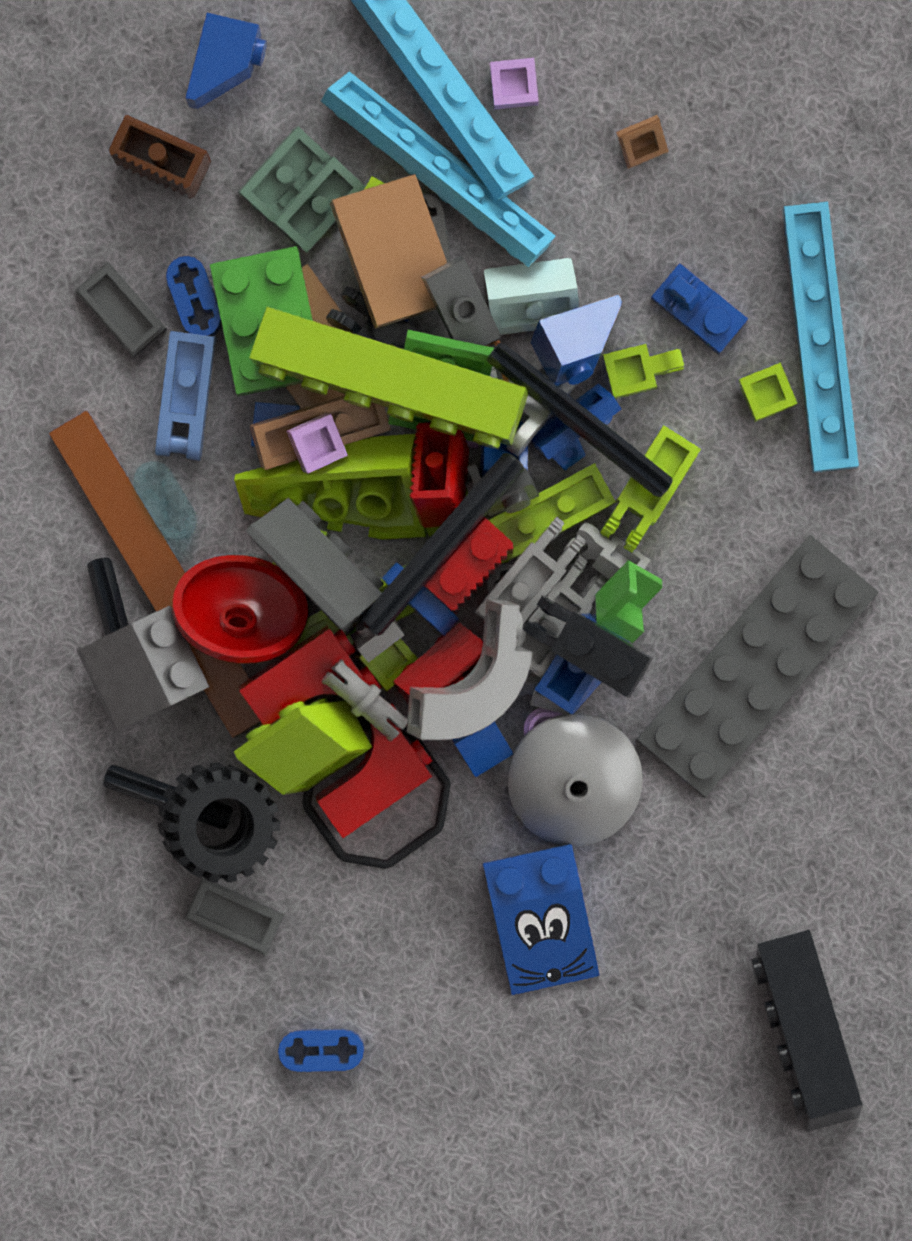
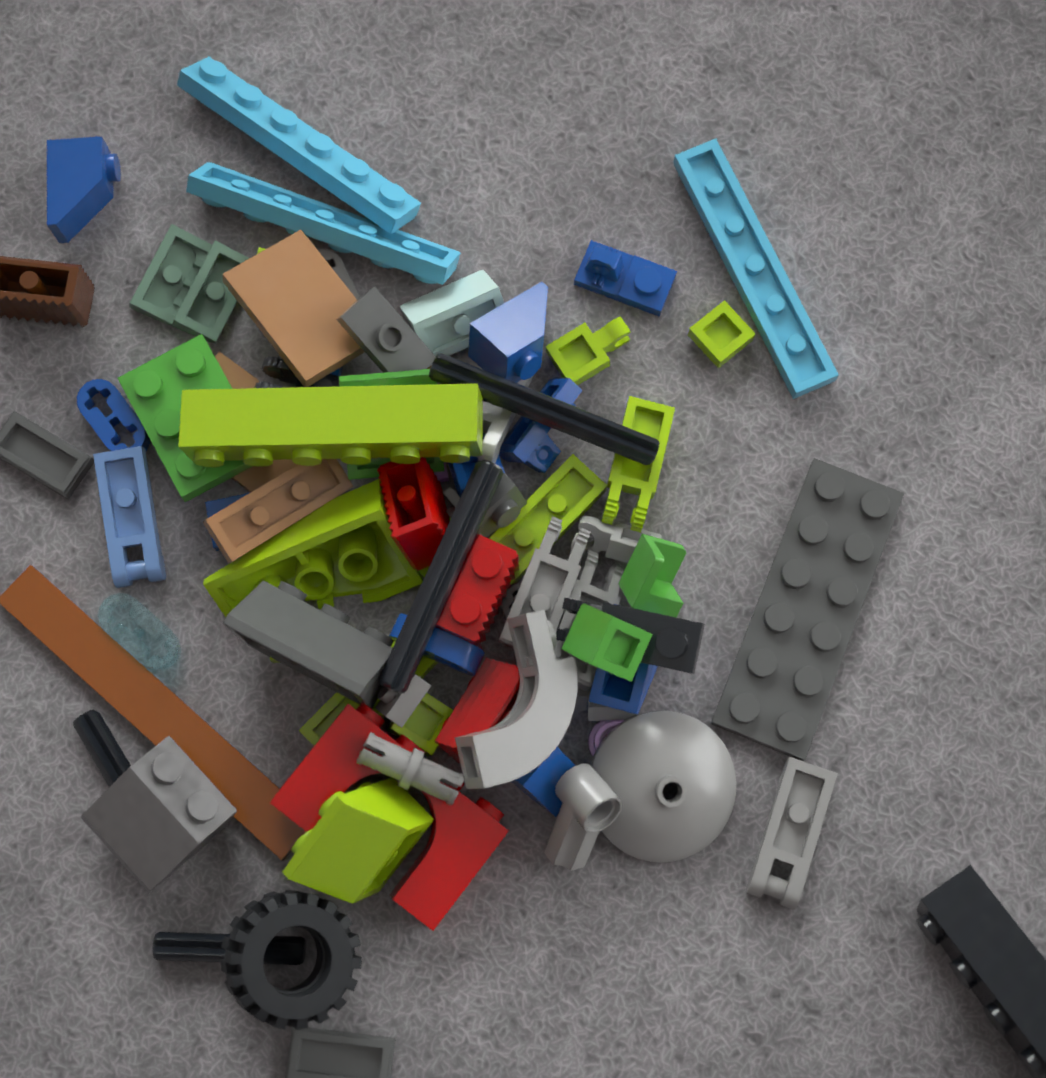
camera: 25 degrees left, 10 degrees down
red dish [172,555,308,663] -> none
lavender plate [286,413,348,474] -> none
black piece [302,720,451,869] -> none
blue slope [483,844,600,995] -> none
lavender plate [490,58,539,110] -> none
medium nougat slope [616,115,669,169] -> none
none -> light grey piece [544,764,622,871]
none -> bright green panel [562,603,653,682]
none -> light grey plate [745,757,838,910]

